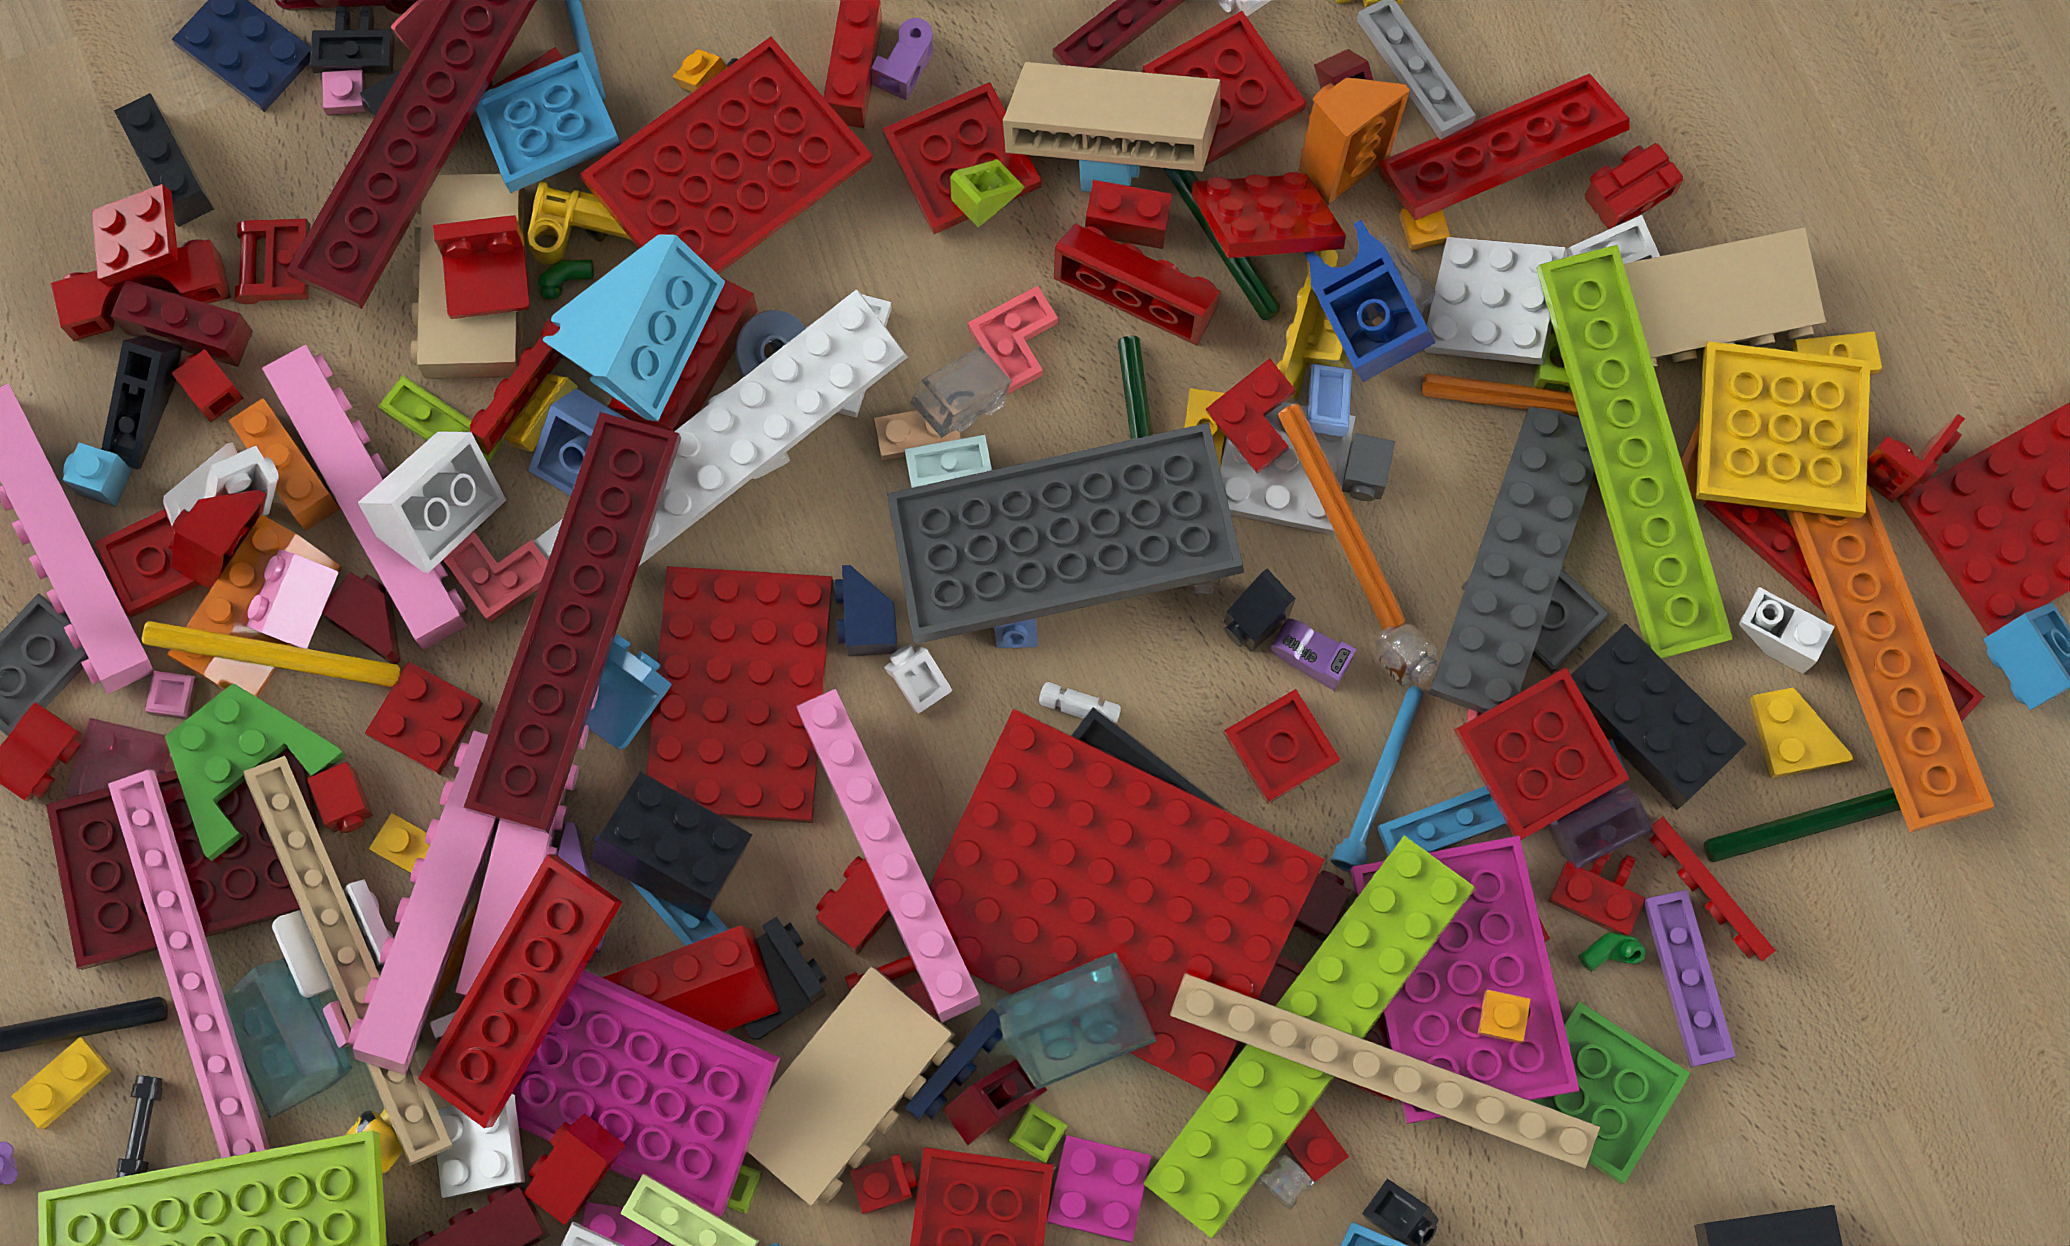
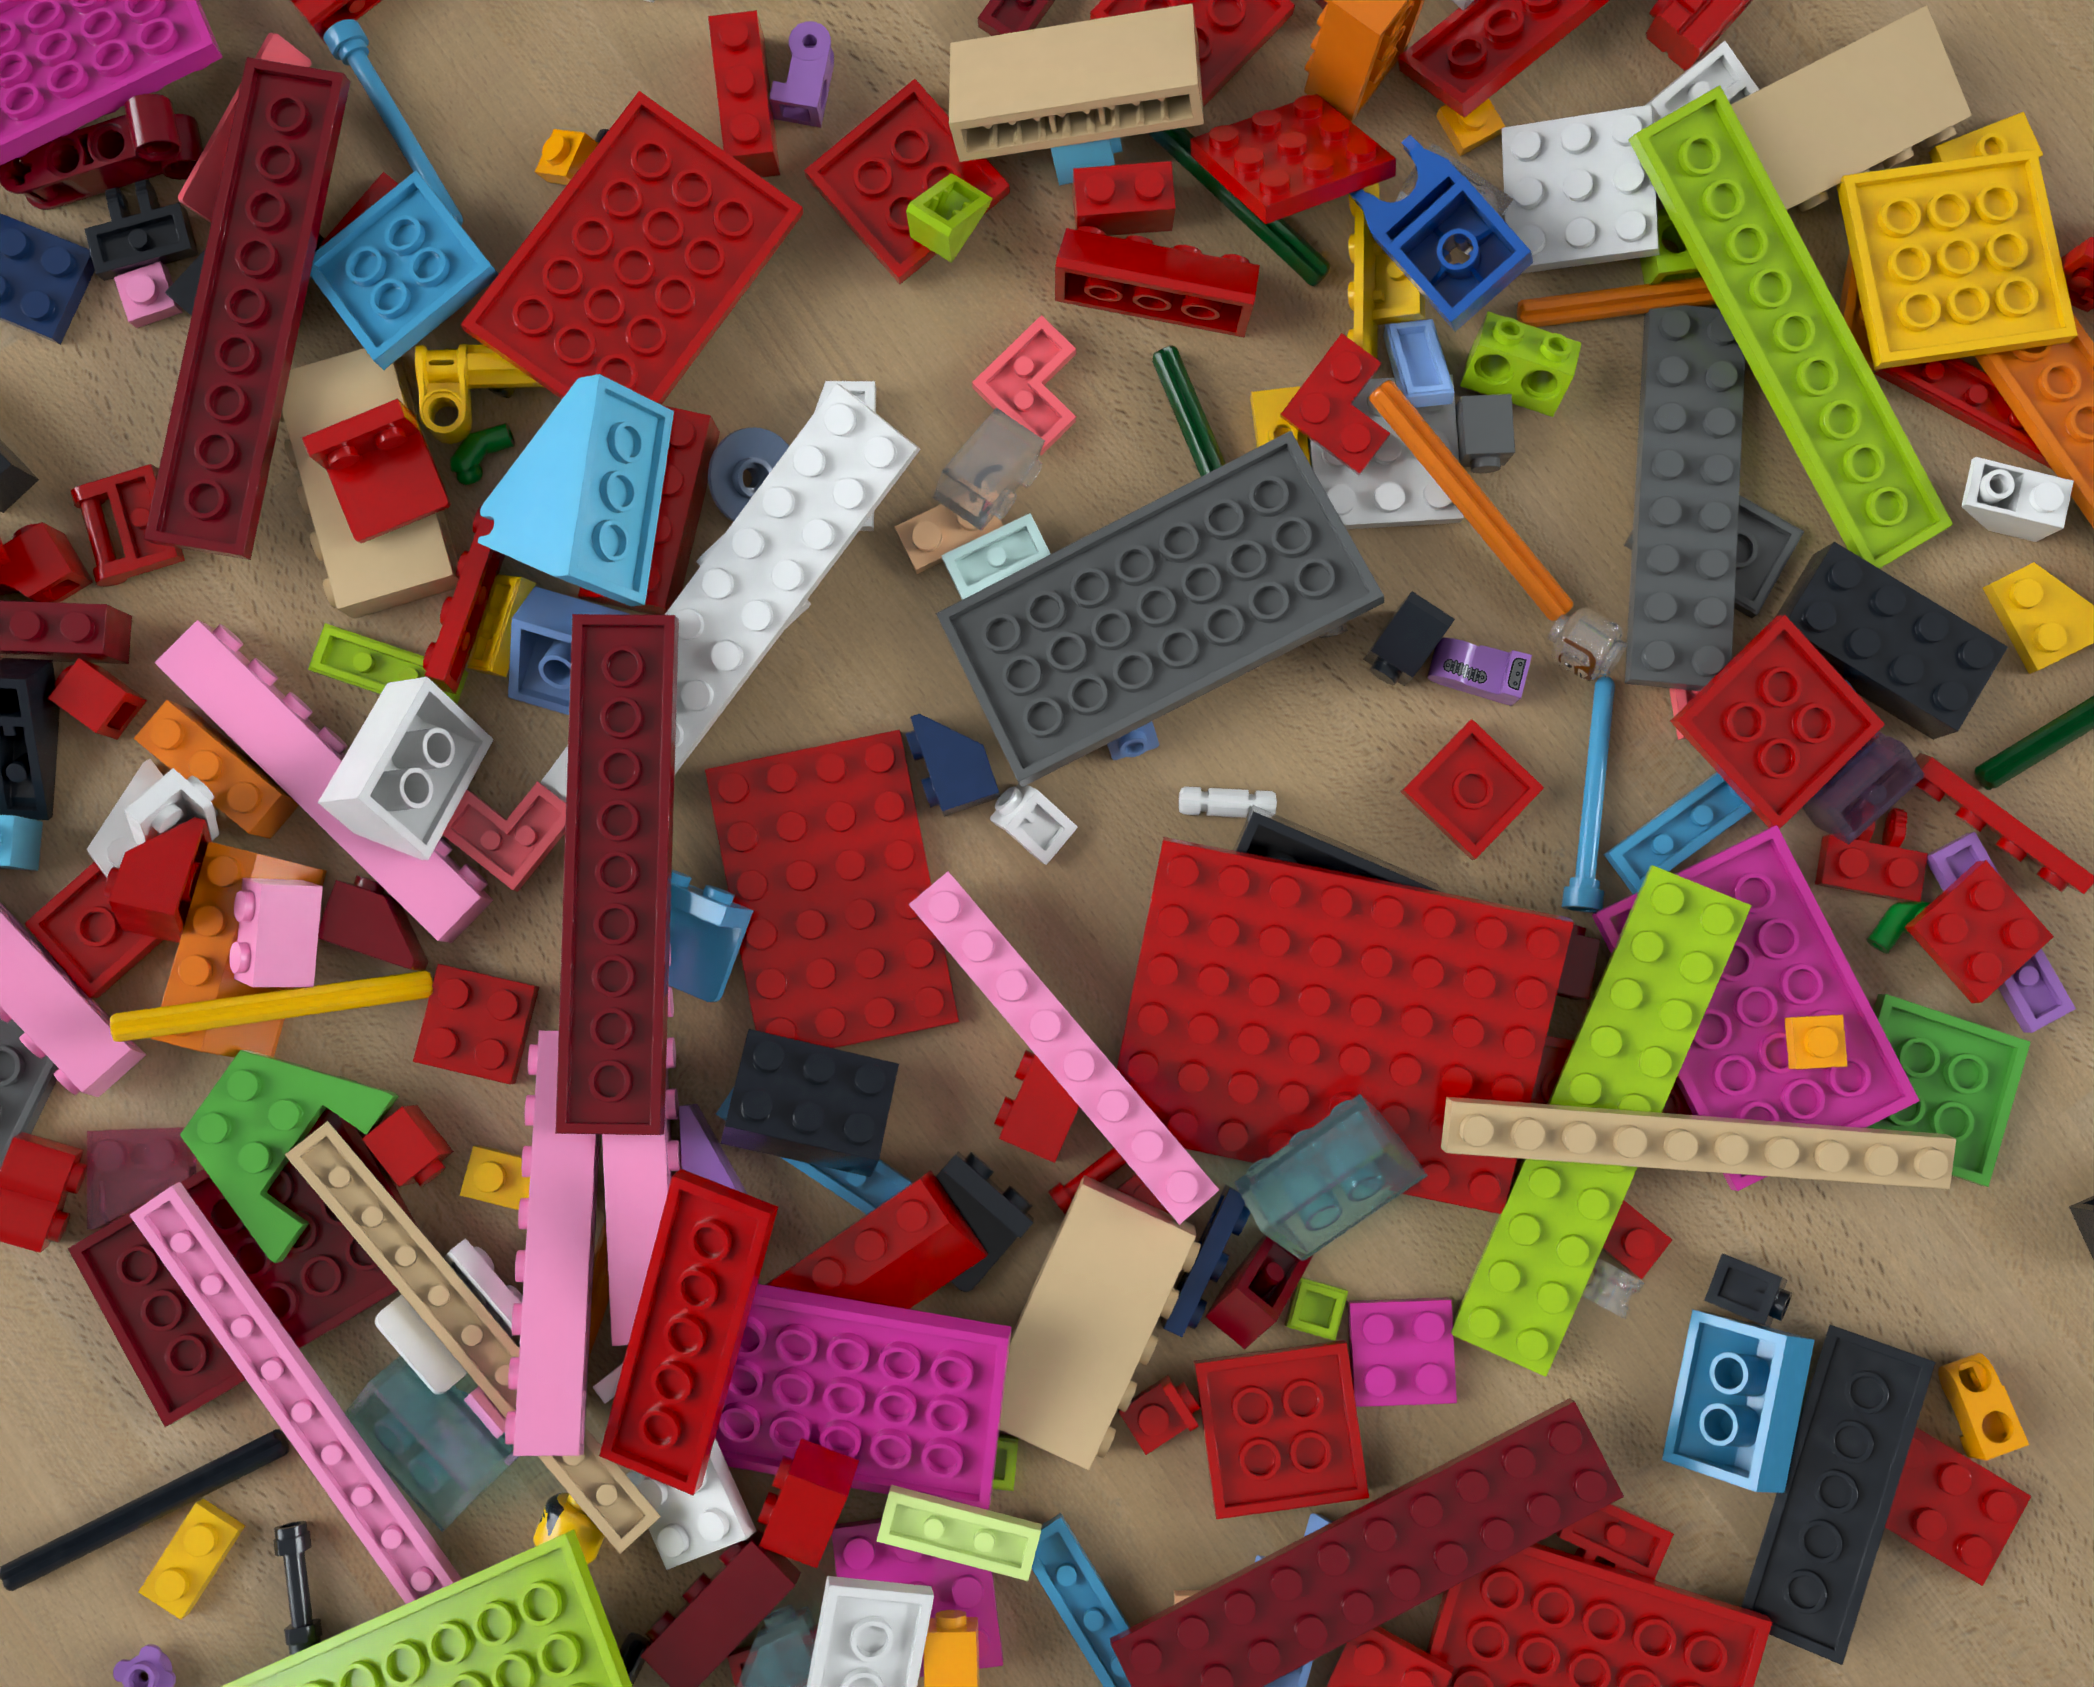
camera: 15 degrees left, 10 degrees up
bright pink tile [145,671,199,719] -> none
none -> lime brick [1460,311,1582,417]
none -> red plate [1905,860,2054,1003]

